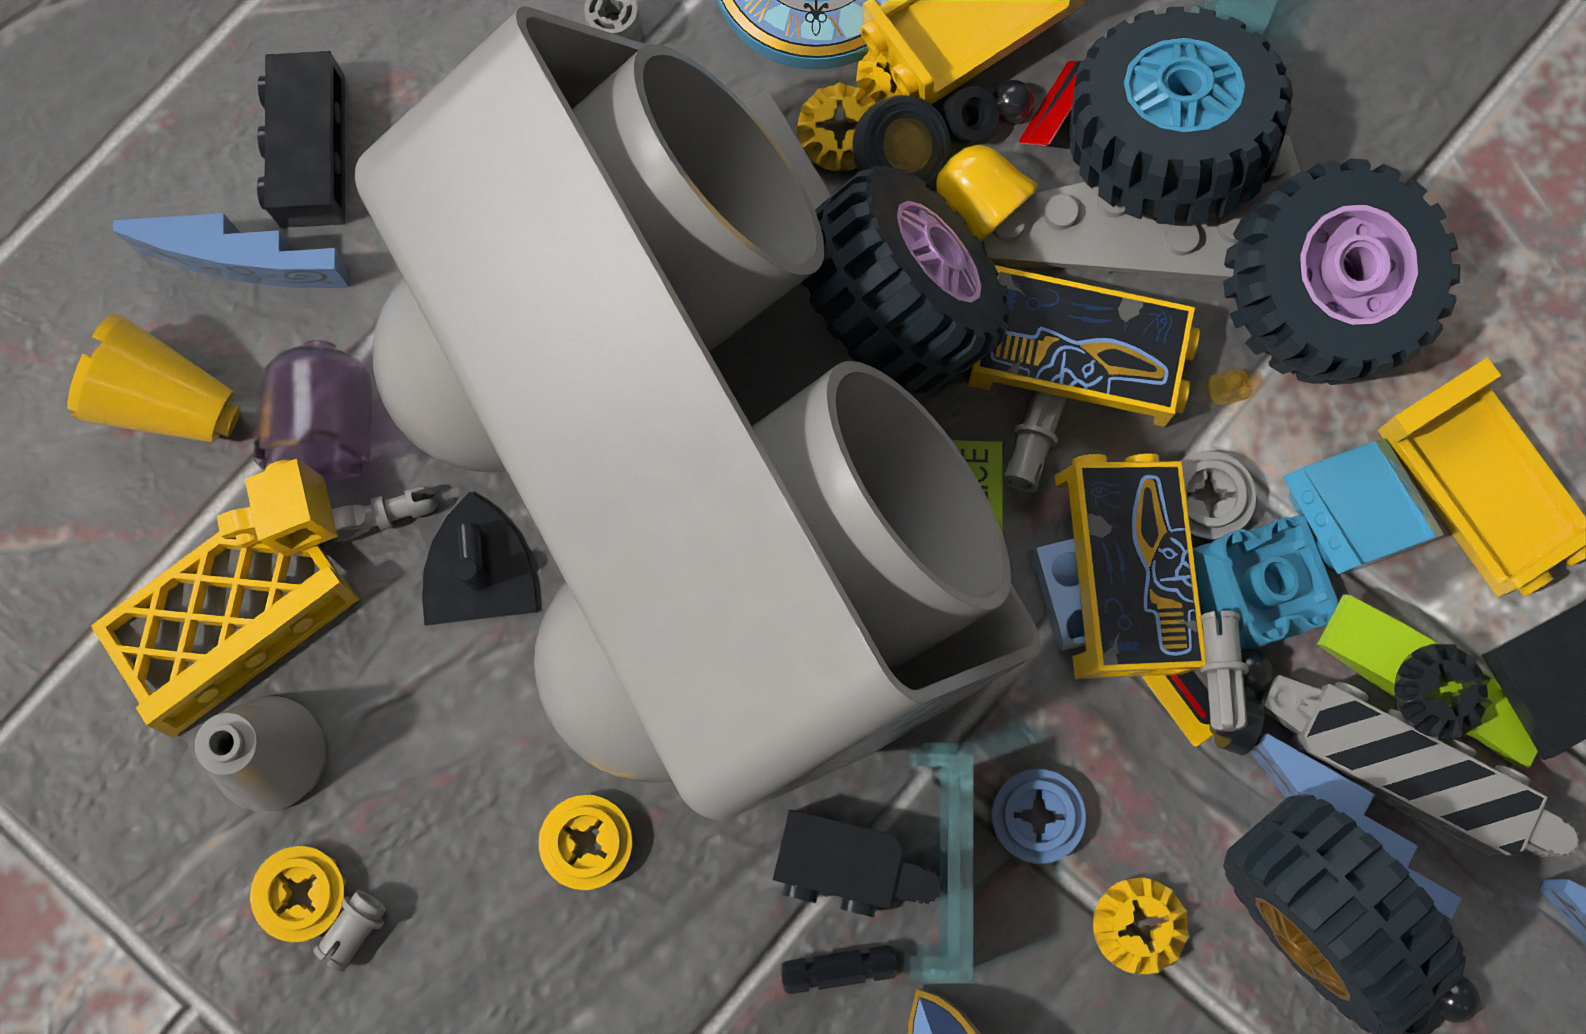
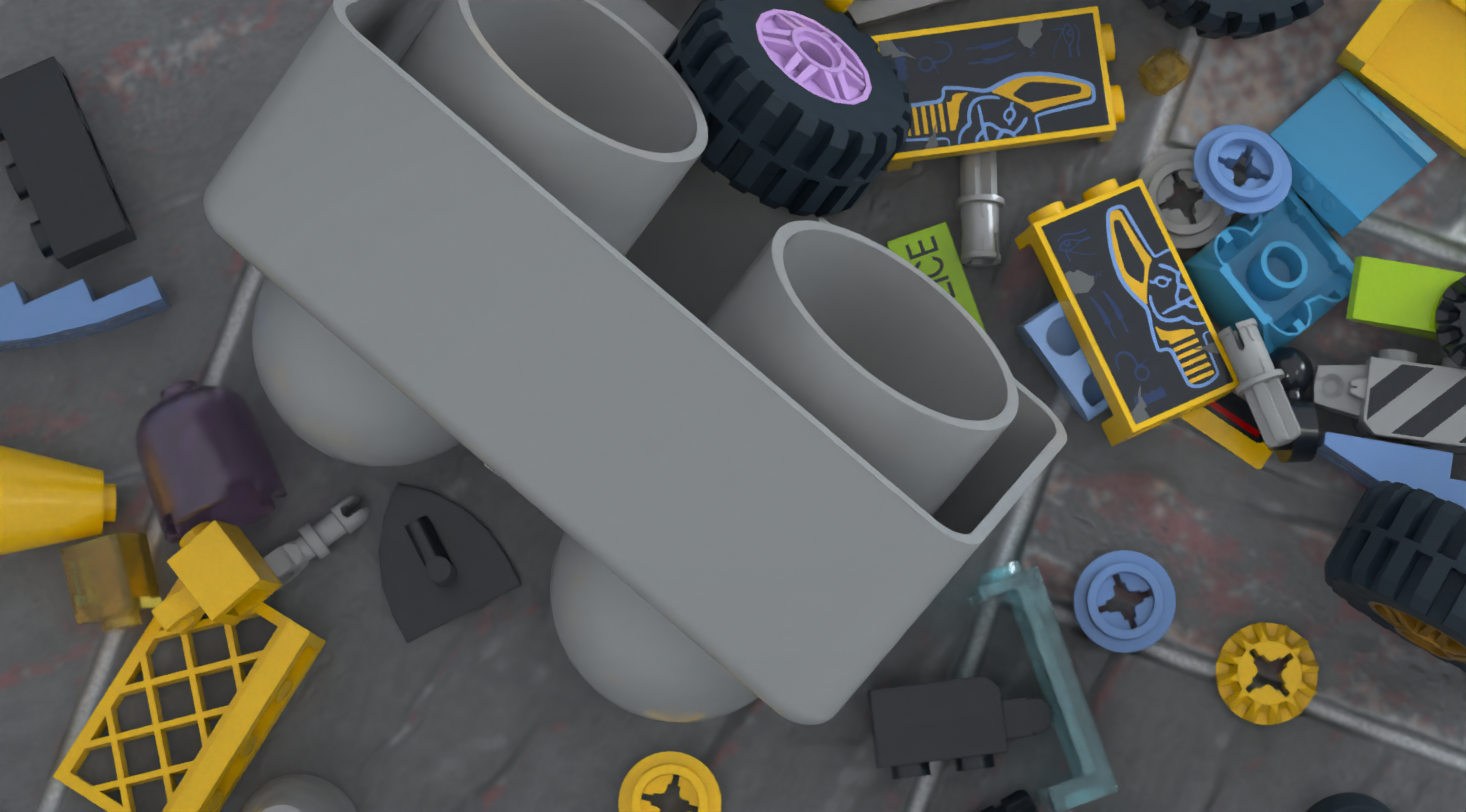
camera: 25 degrees left, 5 degrees up
none -> clear yellow brick [60,533,162,633]
none -> medium blue gear [1191,124,1292,221]

